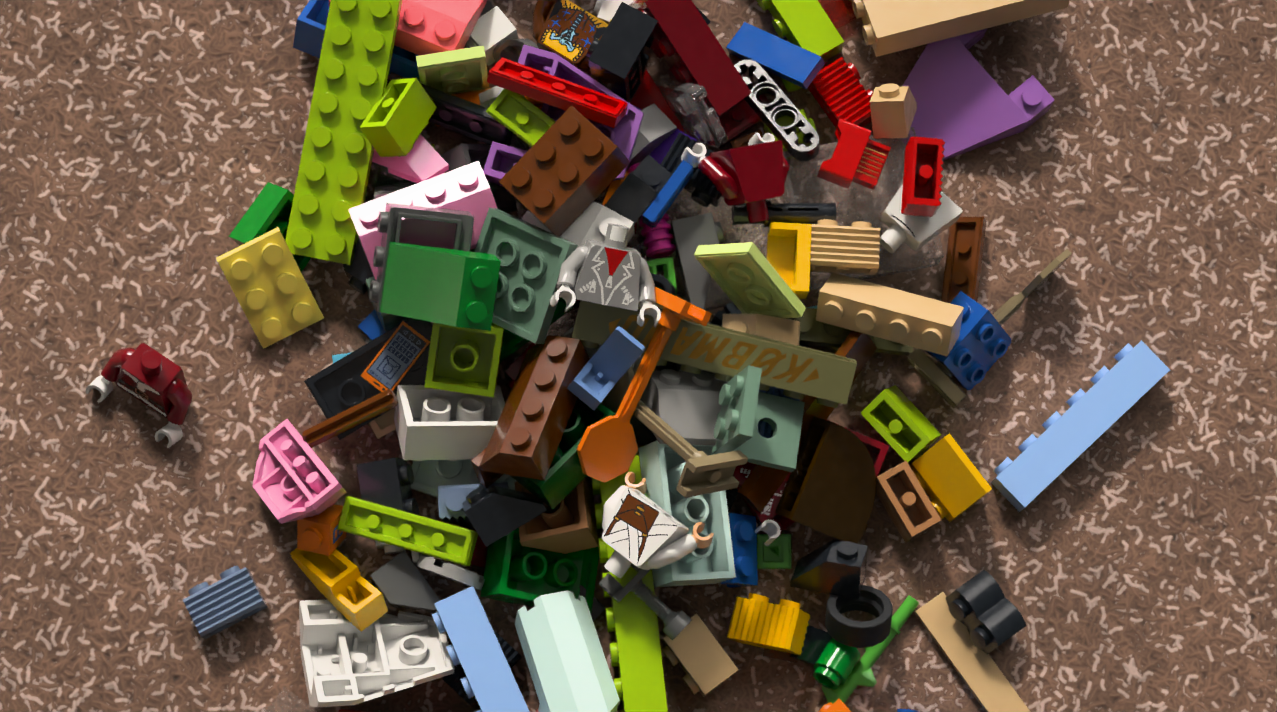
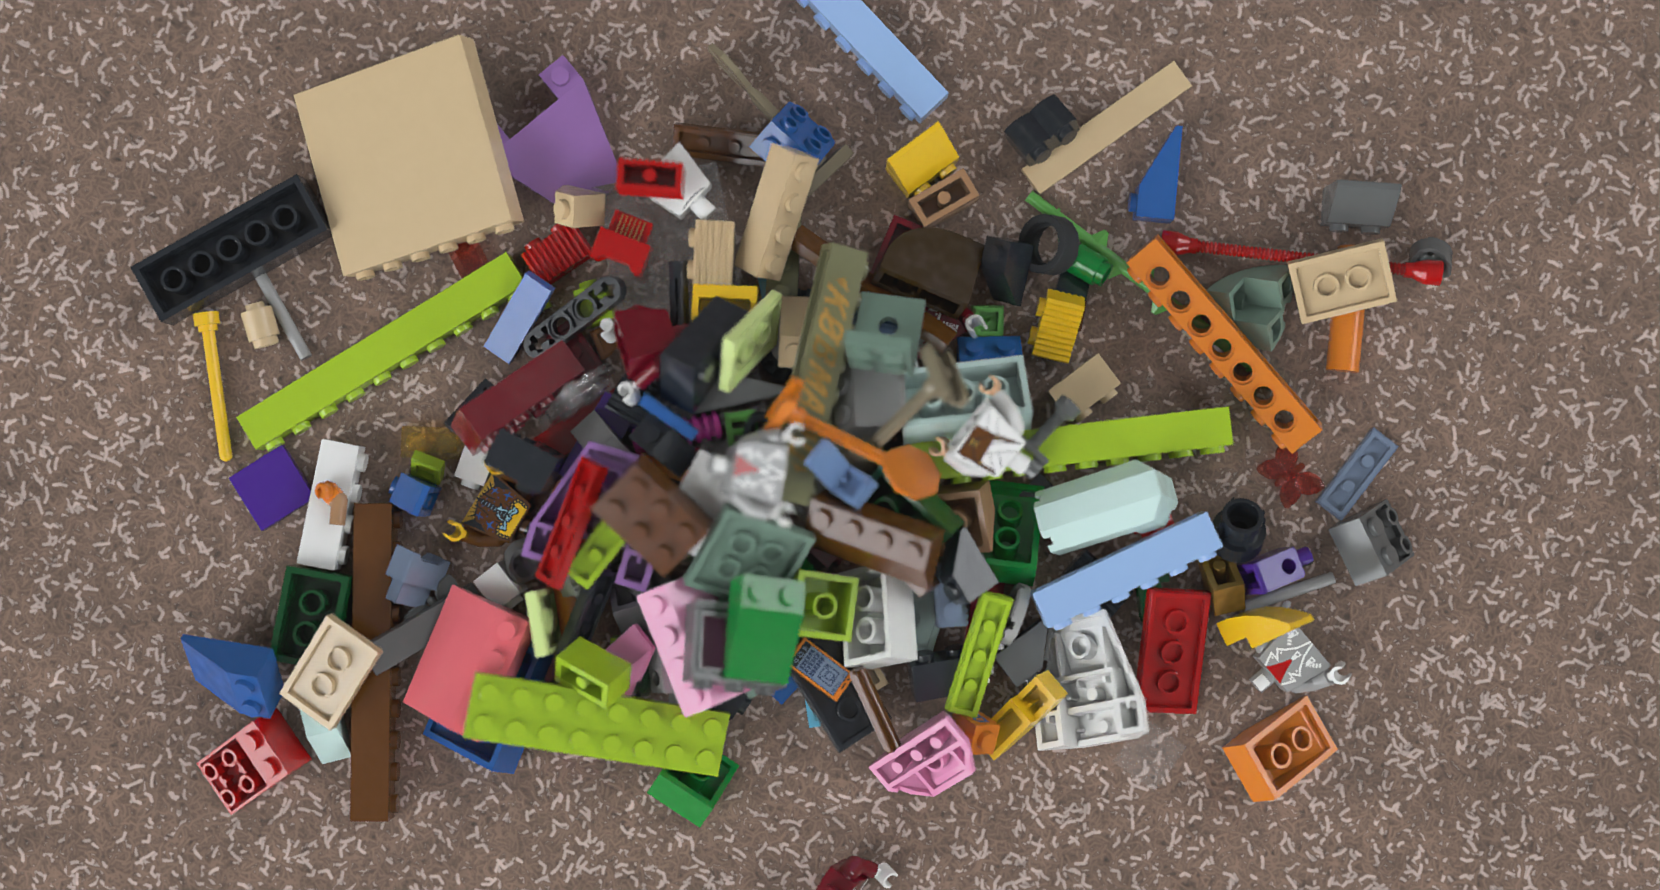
camera: 85 degrees left, 10 degrees up
sand blue brick [183,566,268,639] -> none
light yellow plate [216,227,324,349] -> none
lime brick [861,385,942,463] -> none
none -> black wedge [661,296,749,414]

